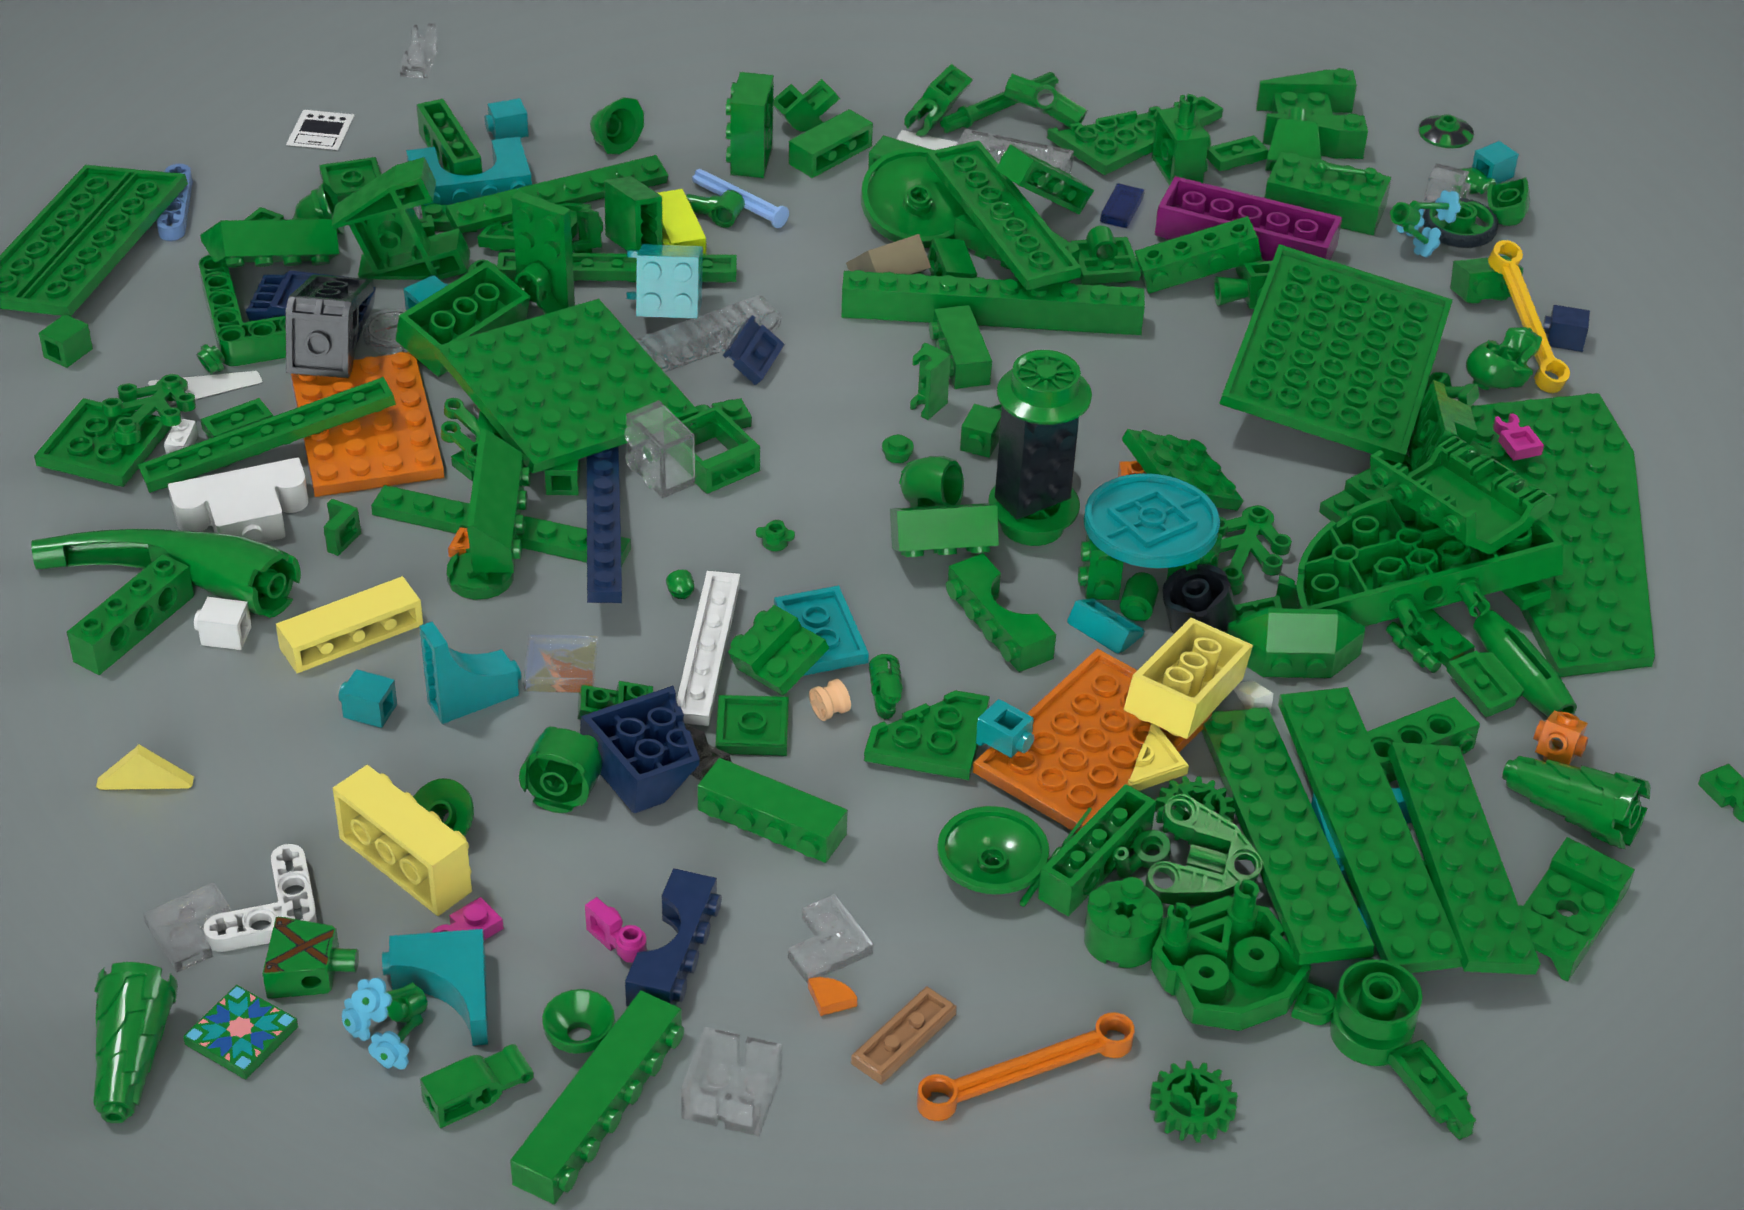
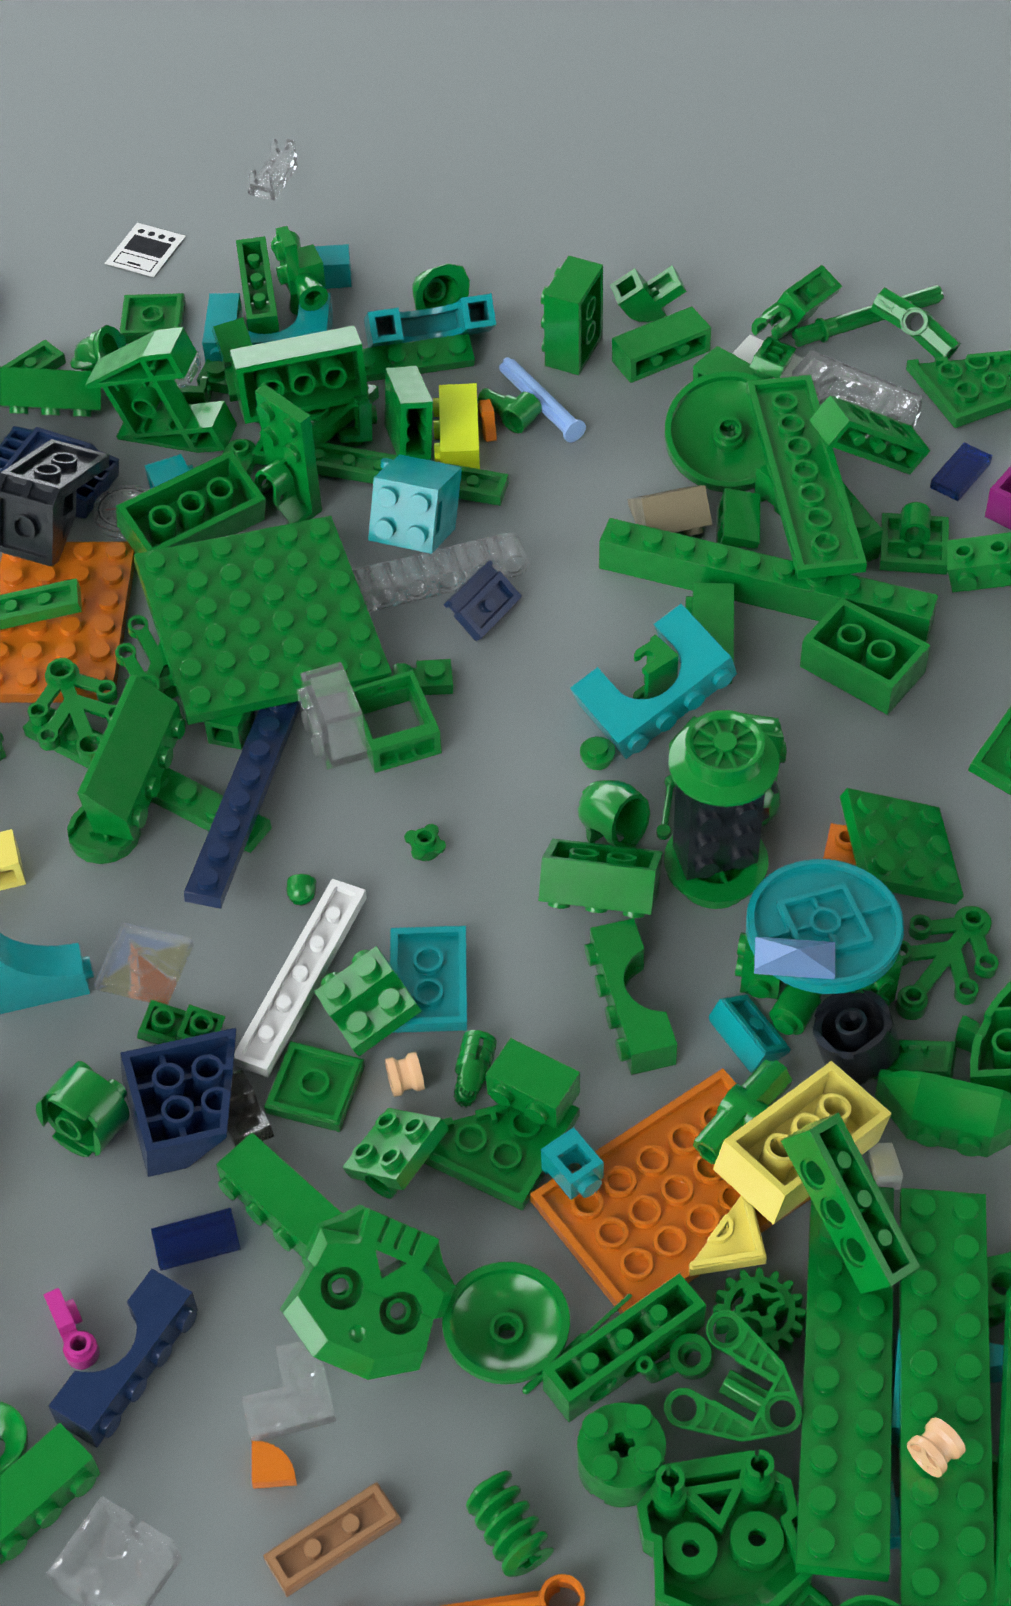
camera: 20 degrees right, 10 degrees up
none -> green plant [27,658,118,765]
none -> clear blue tile [151,1208,241,1271]
none -> green brick [212,317,252,367]
none -> green brick [229,325,369,424]
none -> green brick [271,226,328,316]
none -> green brick [280,1204,456,1380]
none -> green plate [342,1108,449,1199]
none -> teal arch [364,293,497,348]
none -> green piece [466,1470,555,1577]
none -> orange tile [478,399,497,442]
none -> green brick [486,1038,580,1129]
none -> teal arch [570,604,738,759]
none -> green hinge [656,775,676,840]
none -> green piece [693,1059,793,1164]
none -> green plate [750,336,797,379]
none -> medium blue slope [754,937,835,979]
none -> green brick [781,1112,920,1294]
none -> green brick [800,598,930,715]
none -> light nougat wheel [907,1417,966,1477]

